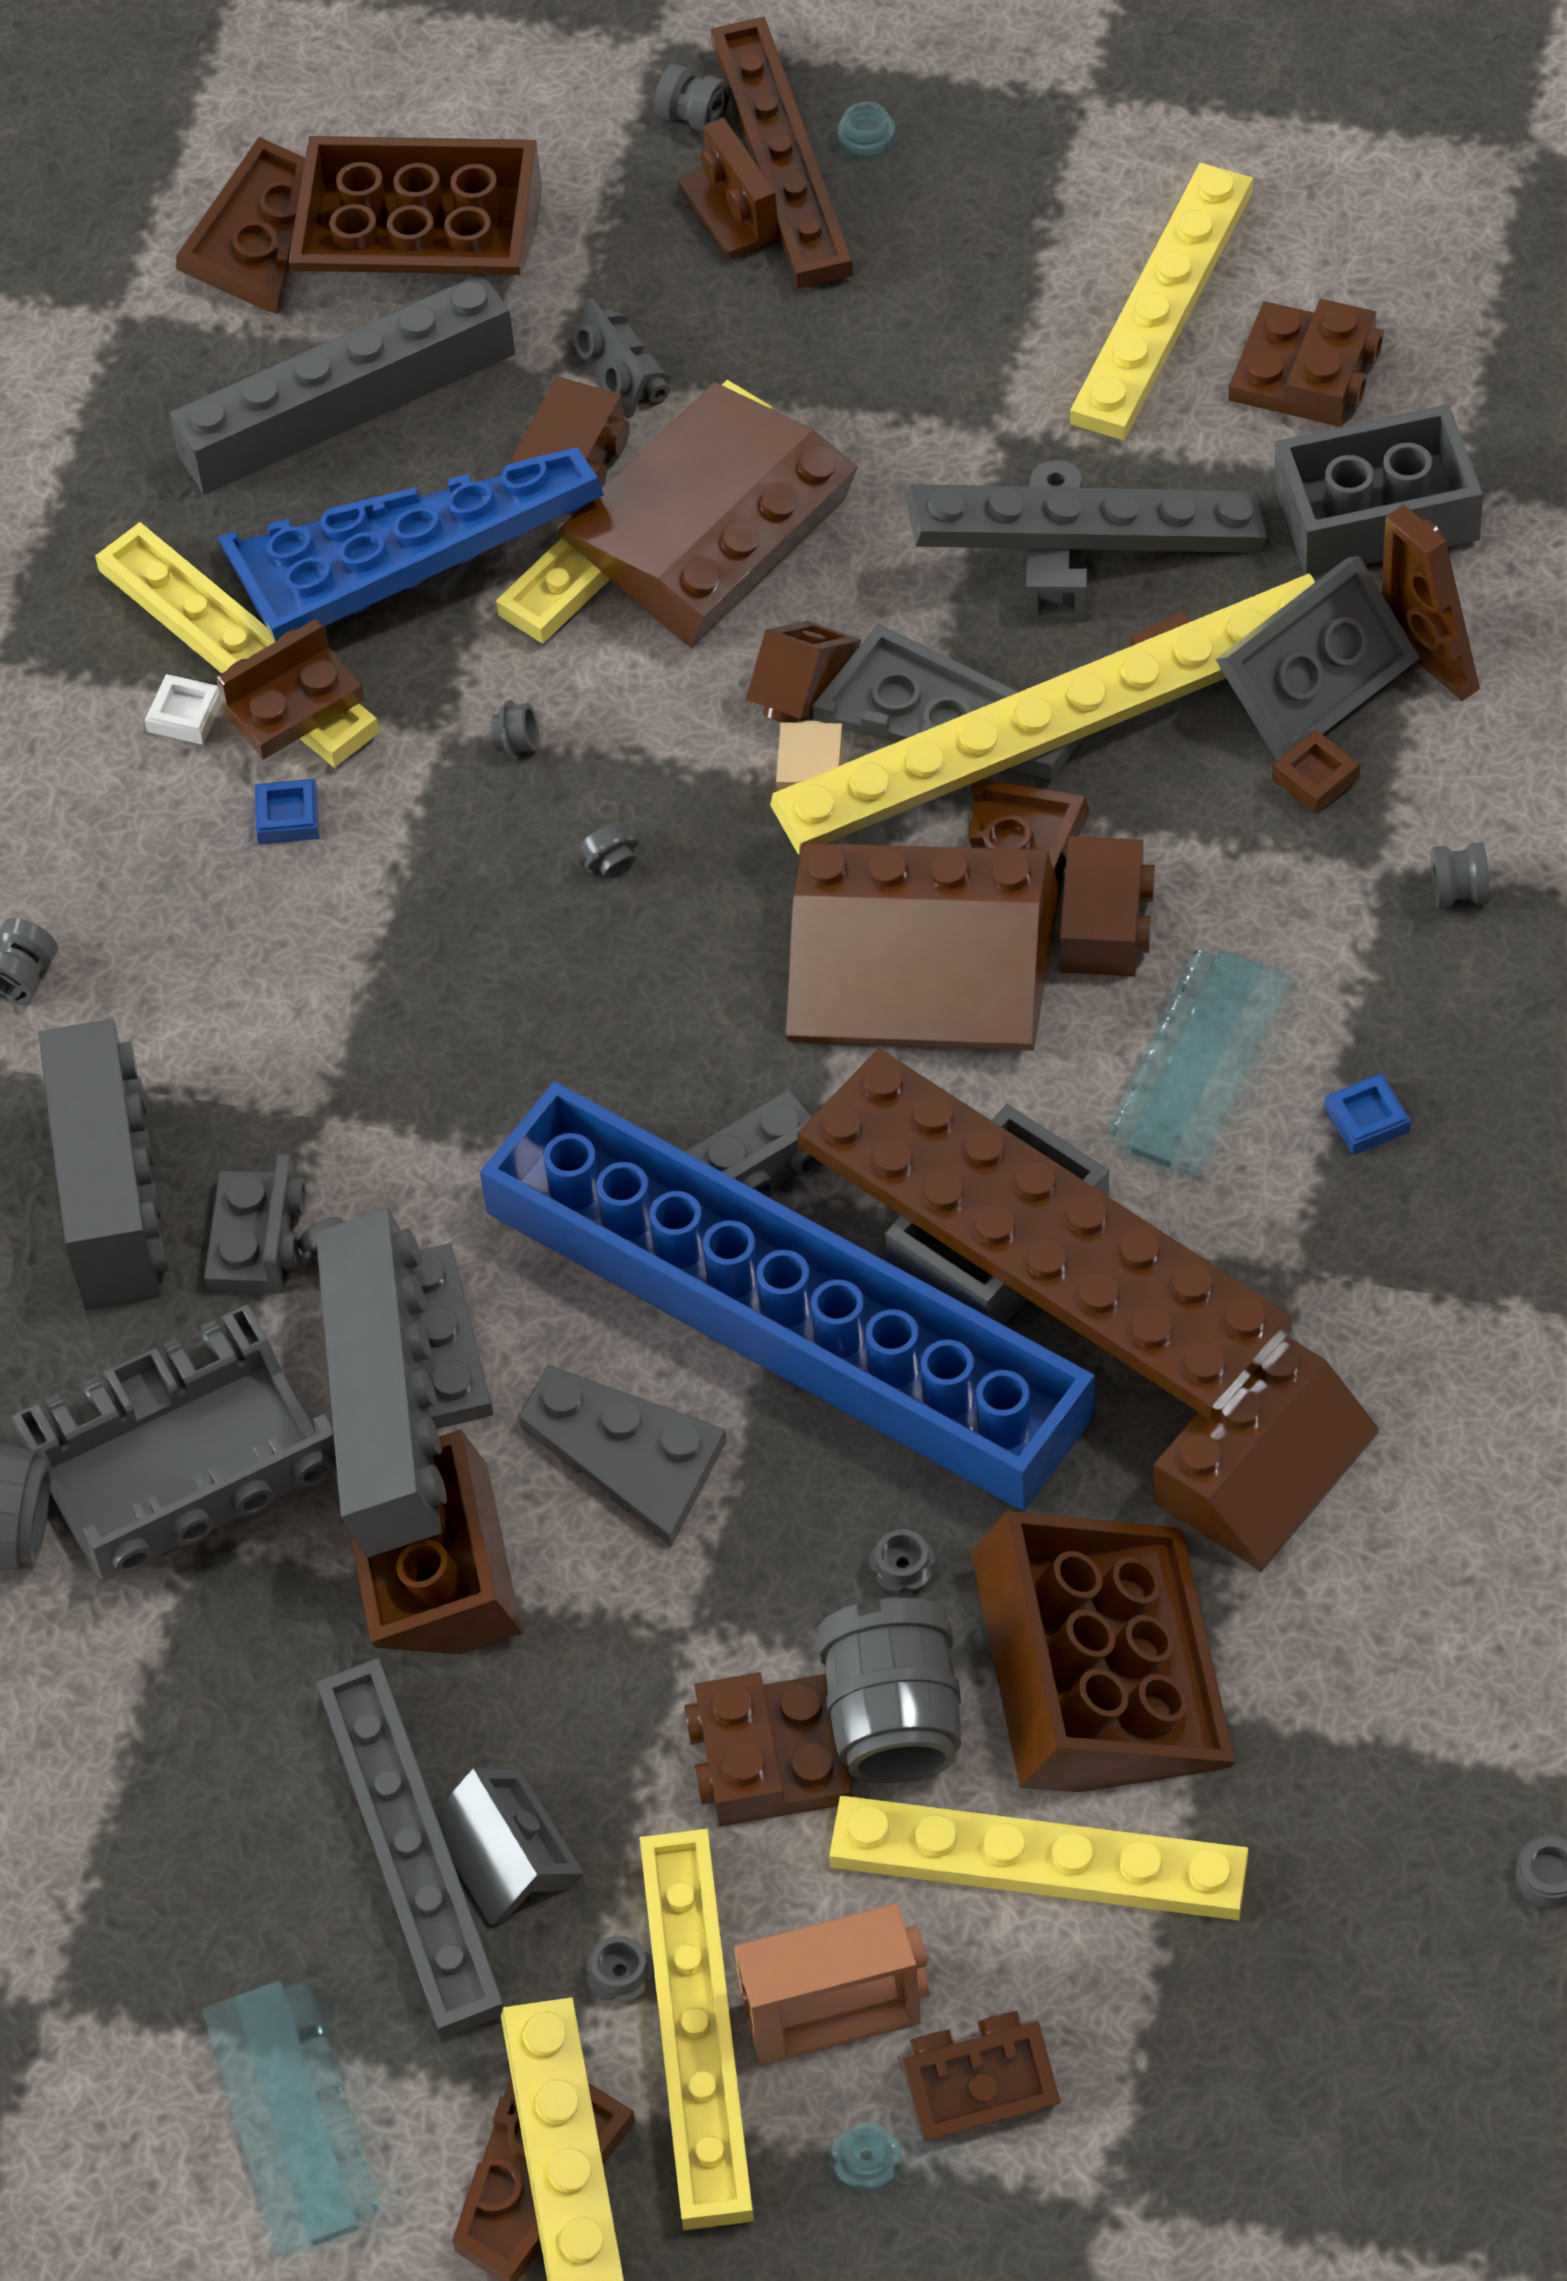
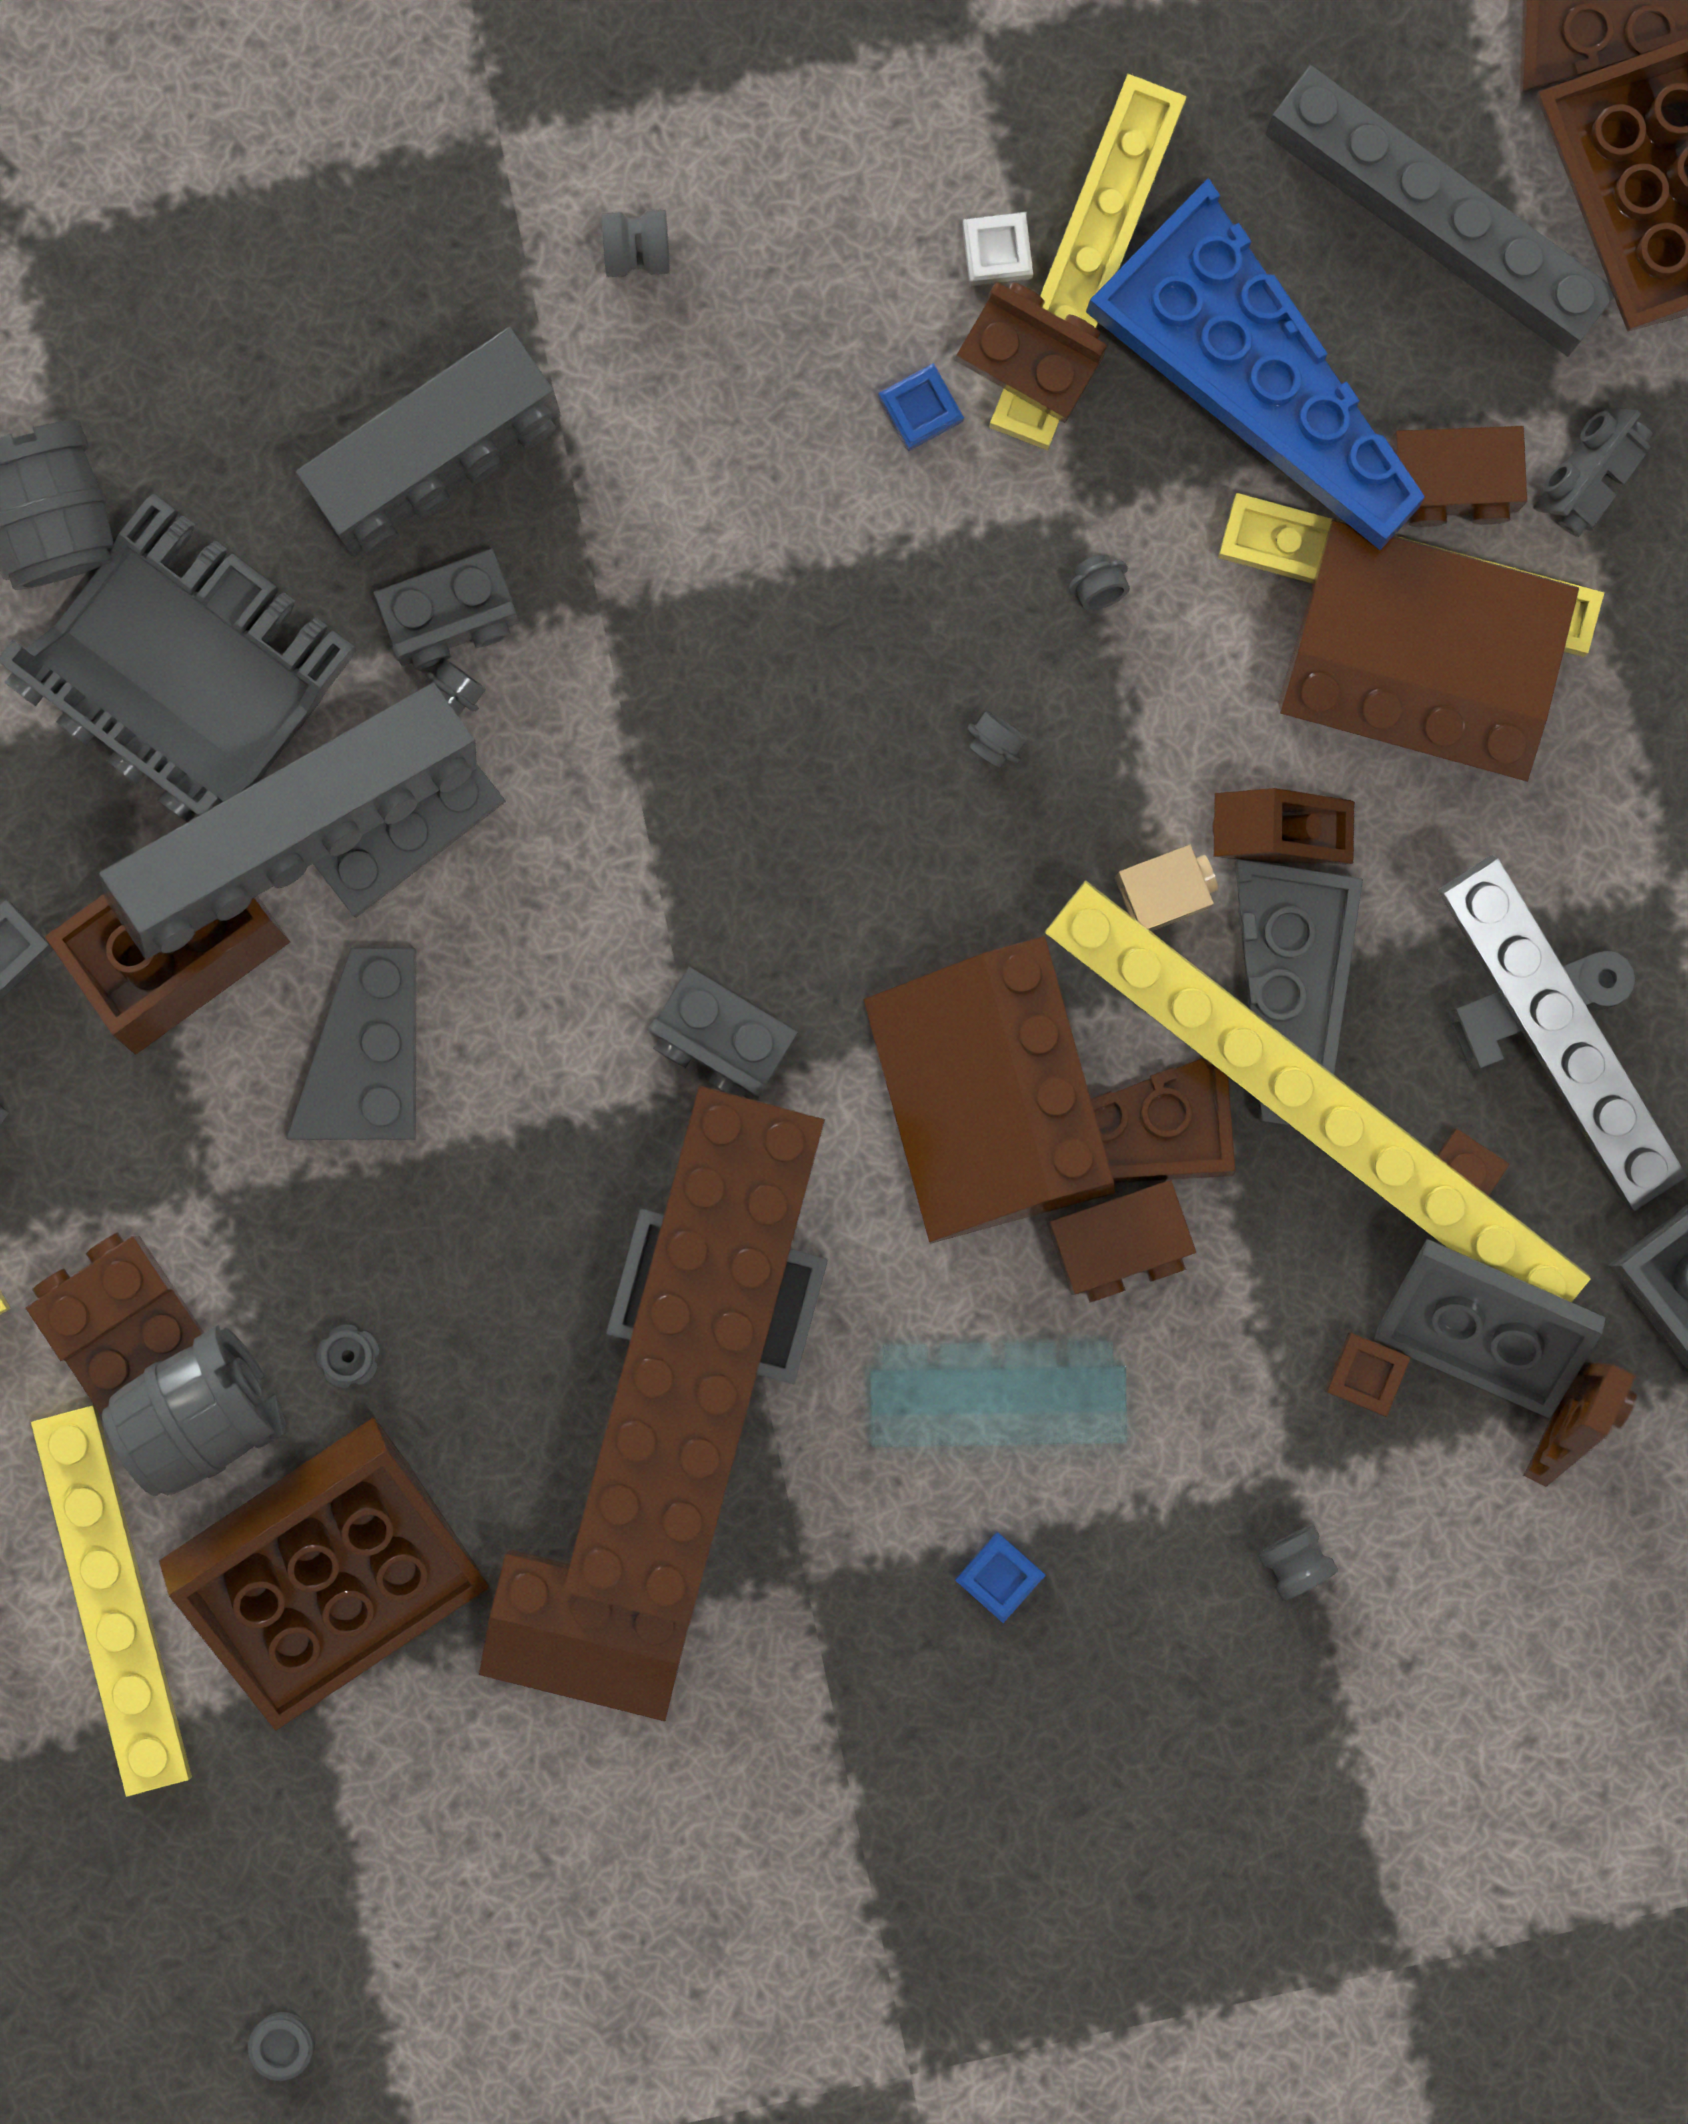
camera: 55 degrees right, 30 degrees up
blue brick [480,1081,1096,1512] -> none

